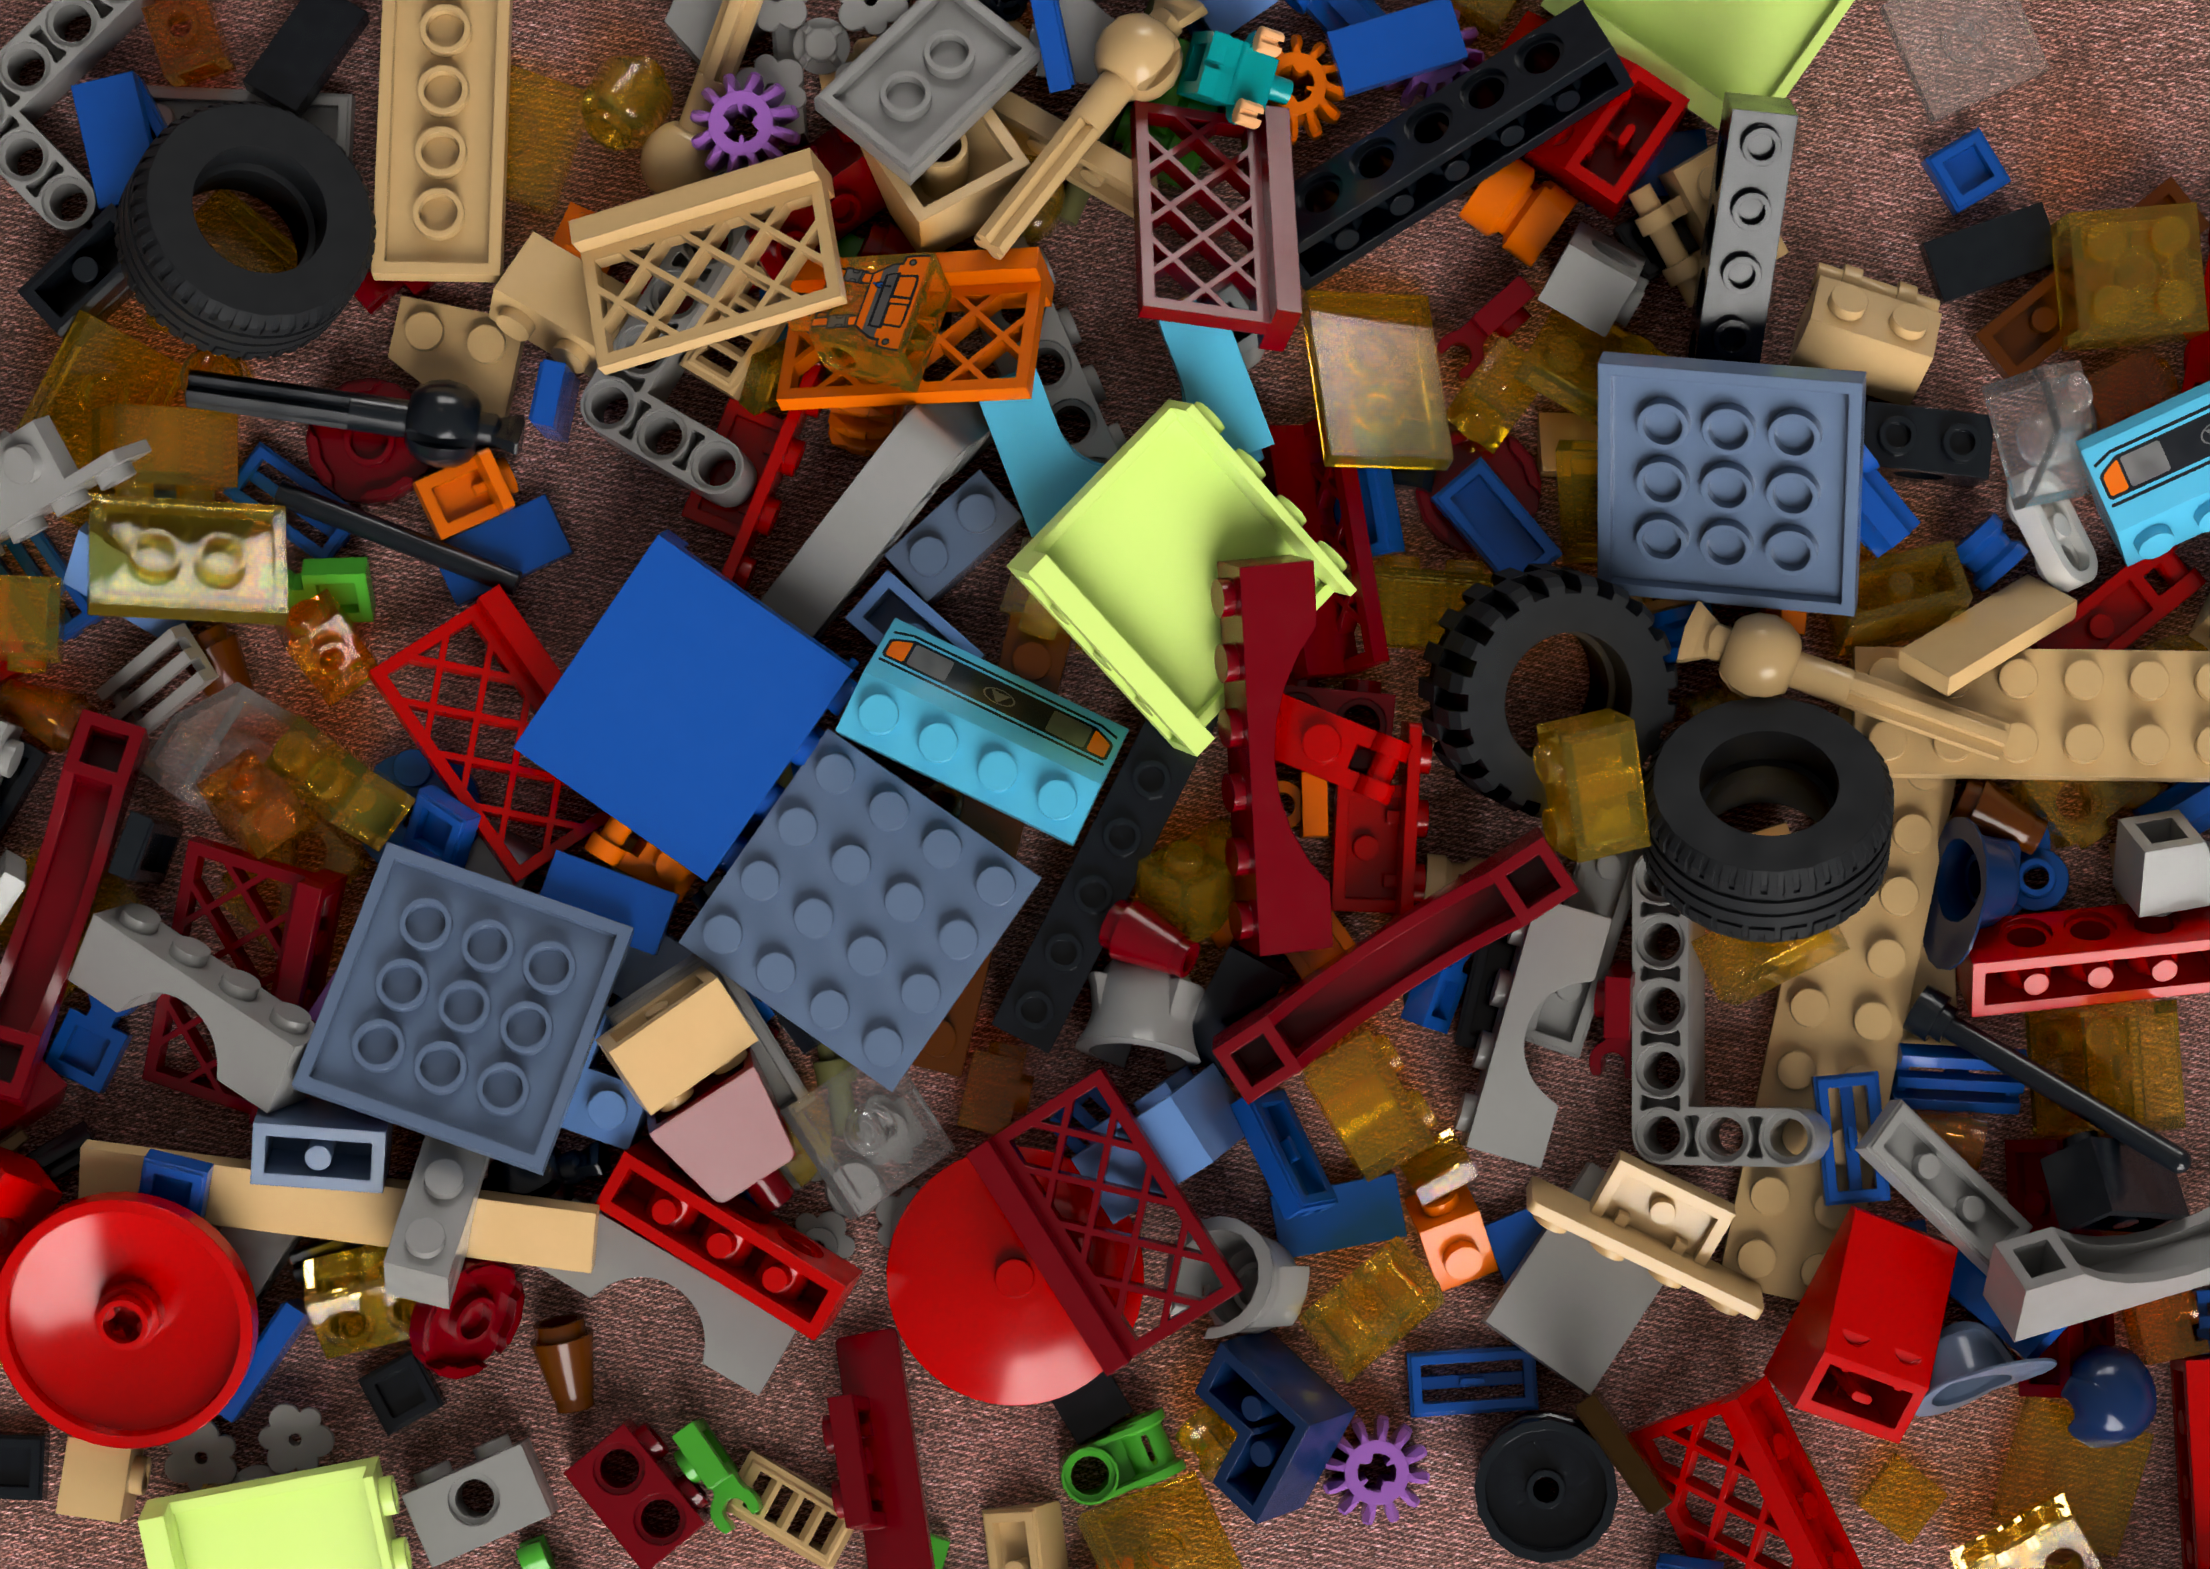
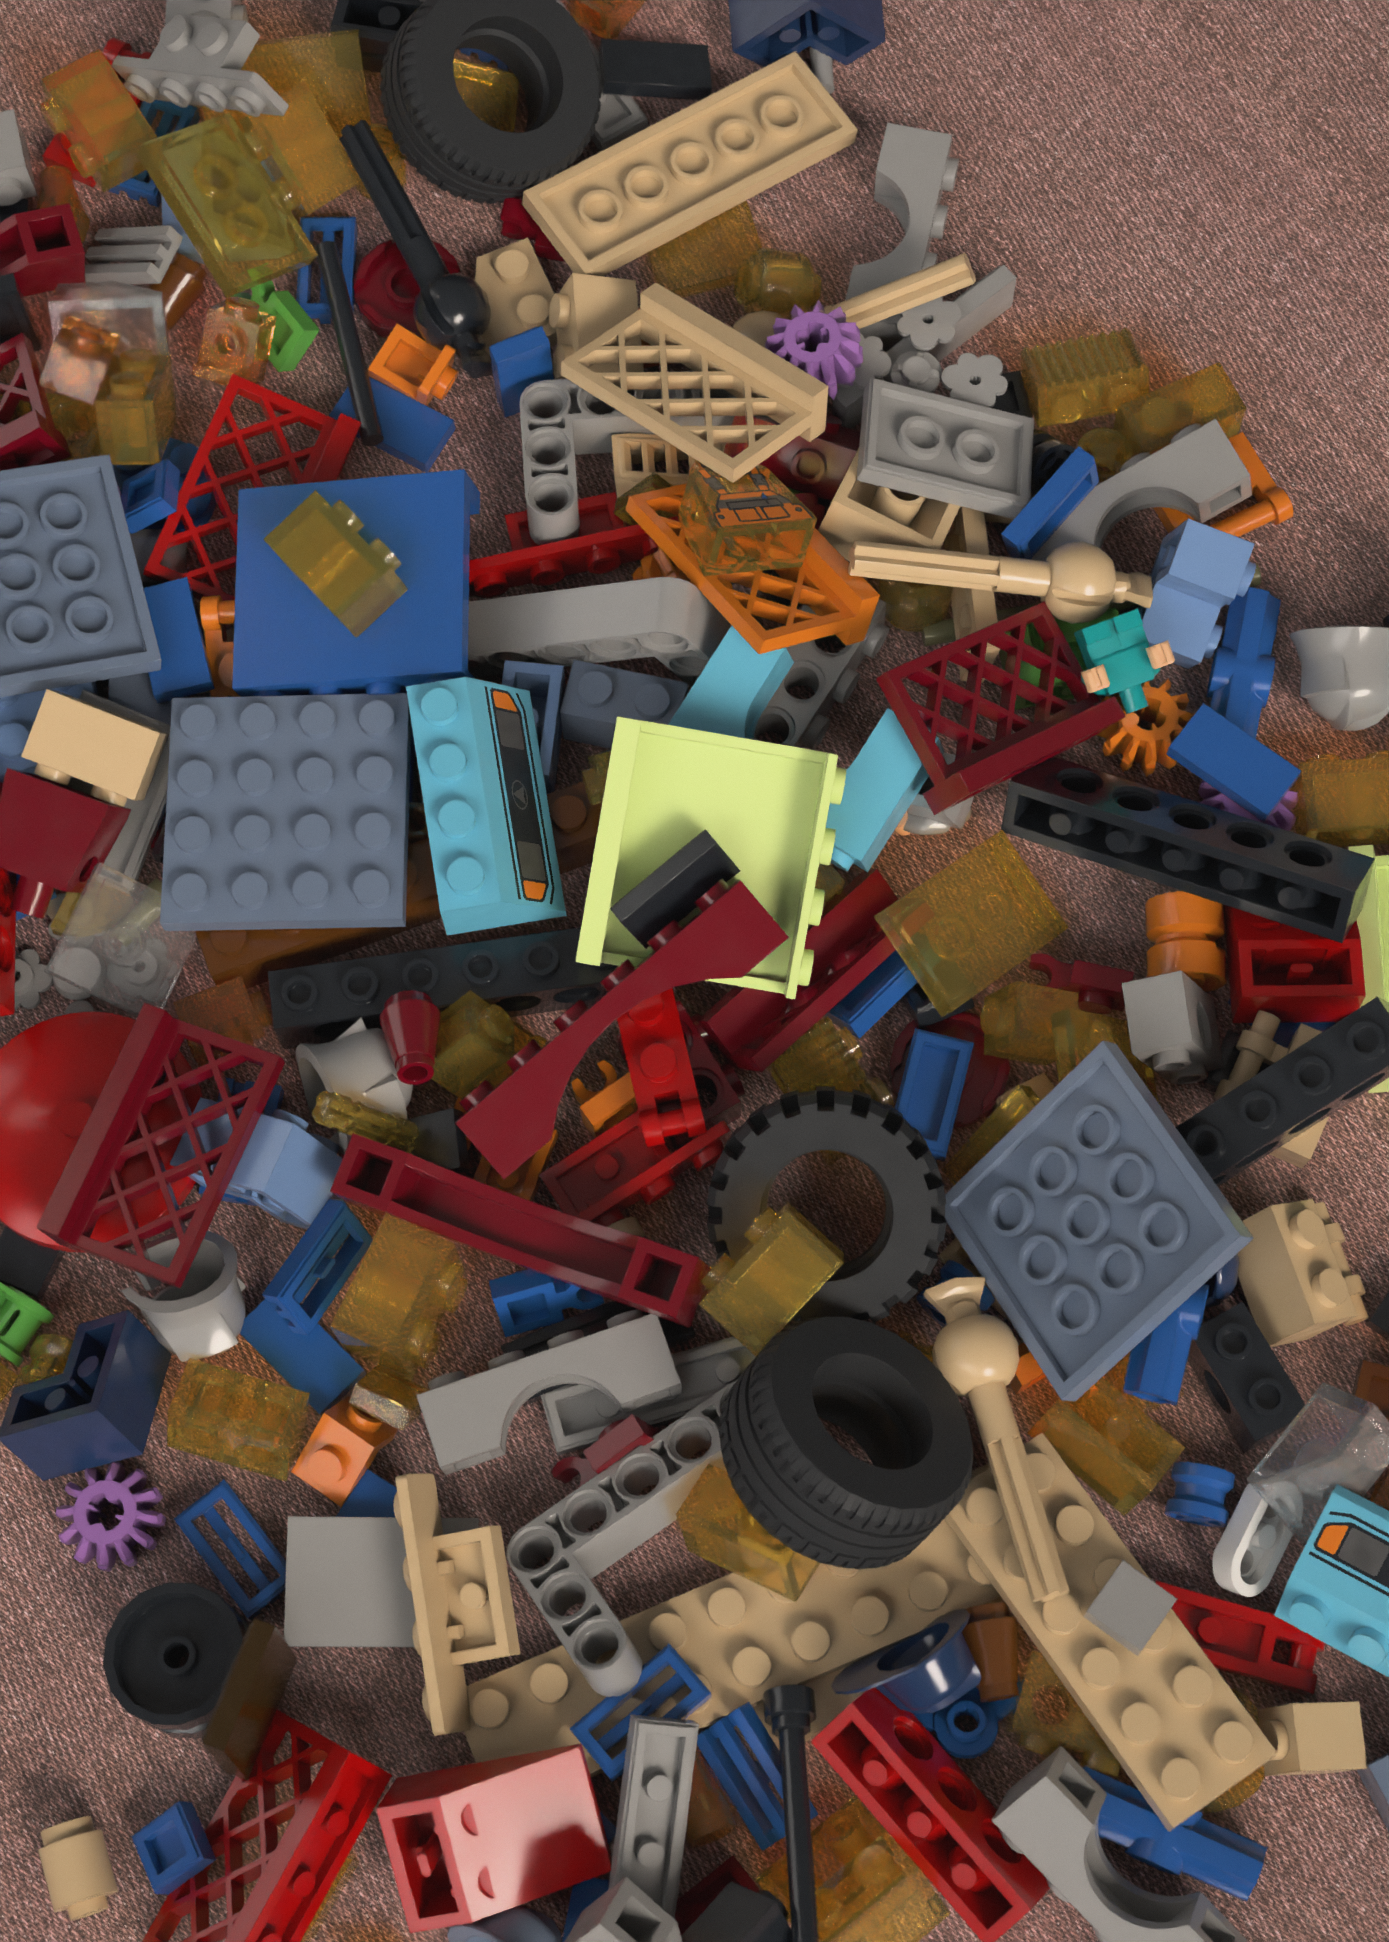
camera: 65 degrees right, 15 degrees down
tan tile [1898,574,2077,696] -> none
none -> clear yellow brick [263,490,408,638]
none -> clear yellow axle [312,1091,420,1153]
none -> black tile [610,829,740,949]
none -> light grey tile [1083,1560,1177,1656]

